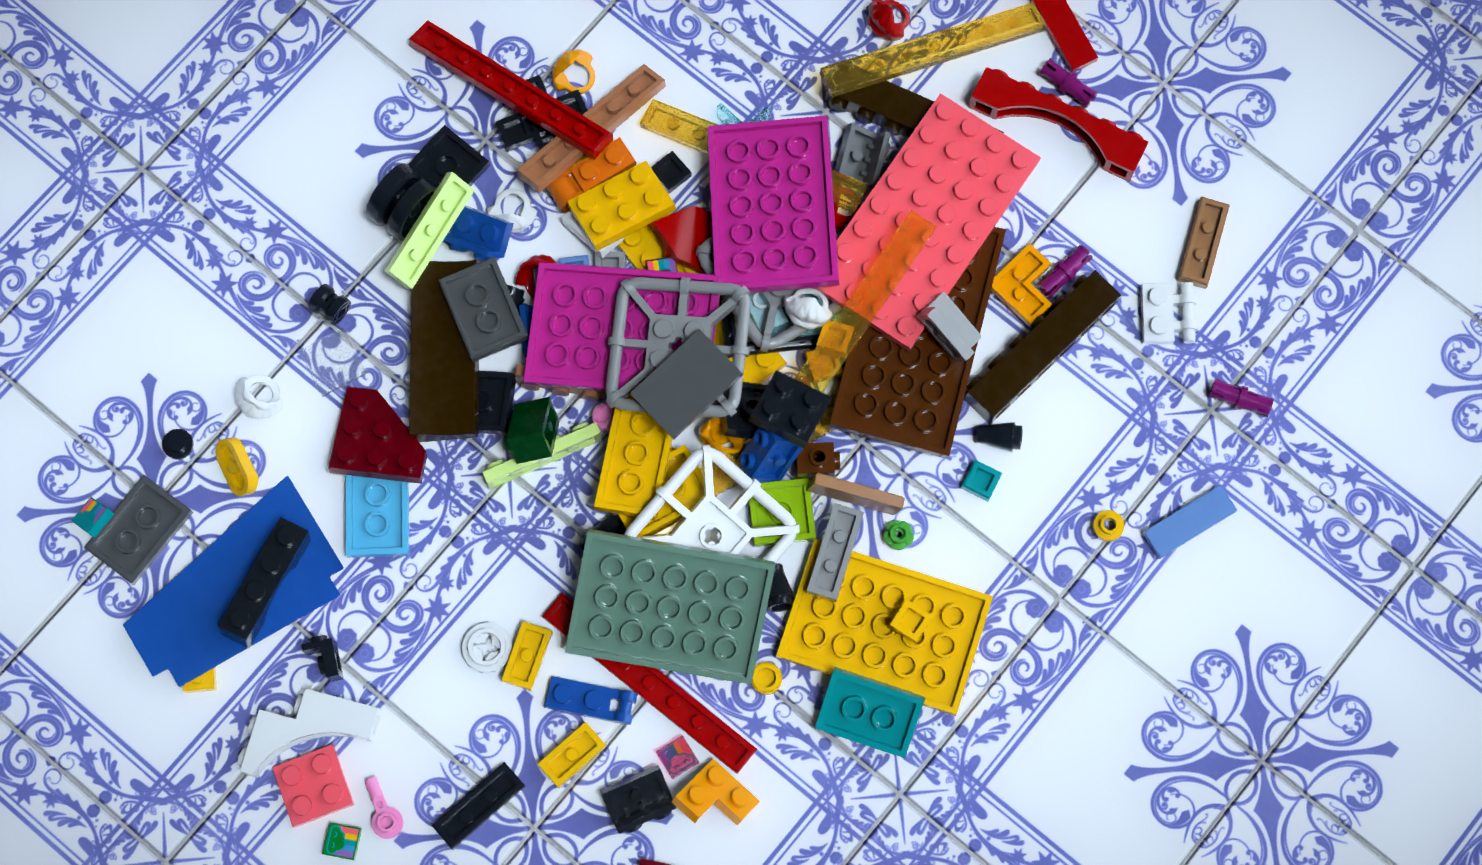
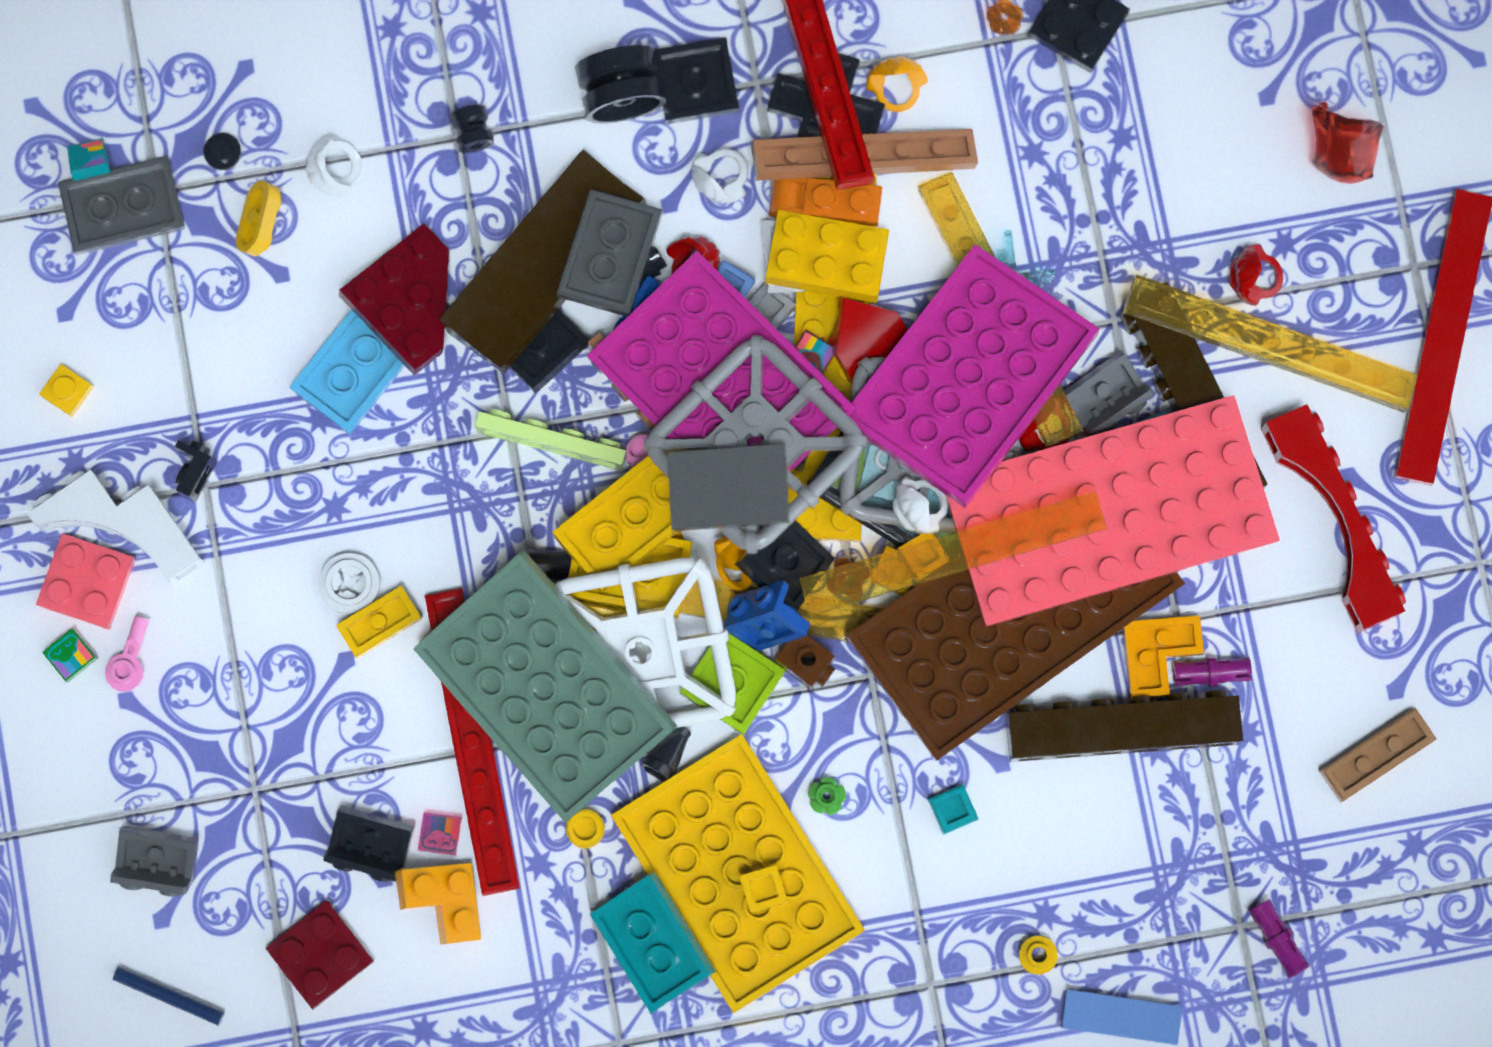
camera: 40 degrees right, 5 degrees up
blue sticker [123,476,344,687] -> none
black arch [218,517,311,649] -> none
clear piece [298,328,367,397] -> none
yellowish green plate [384,172,475,289] -> none
black tile [431,762,526,850] -> none
blue bracket [443,205,514,261] -> none
dark green brick [504,397,560,464] -> none
yellow plate [538,722,607,789] -> none
blue plate [545,676,638,725] -> none
black plate [651,151,692,194] -> none
black plate [749,370,832,449] -> none
light grey plate [806,503,864,602] -> none
medium nougat tile [807,473,905,515] -> none
light grey panel [917,292,981,362] -> none
black cone [978,422,1023,452] -> none
magenta pin [1039,58,1098,108] -> none
white plate [1140,282,1198,345] -> none

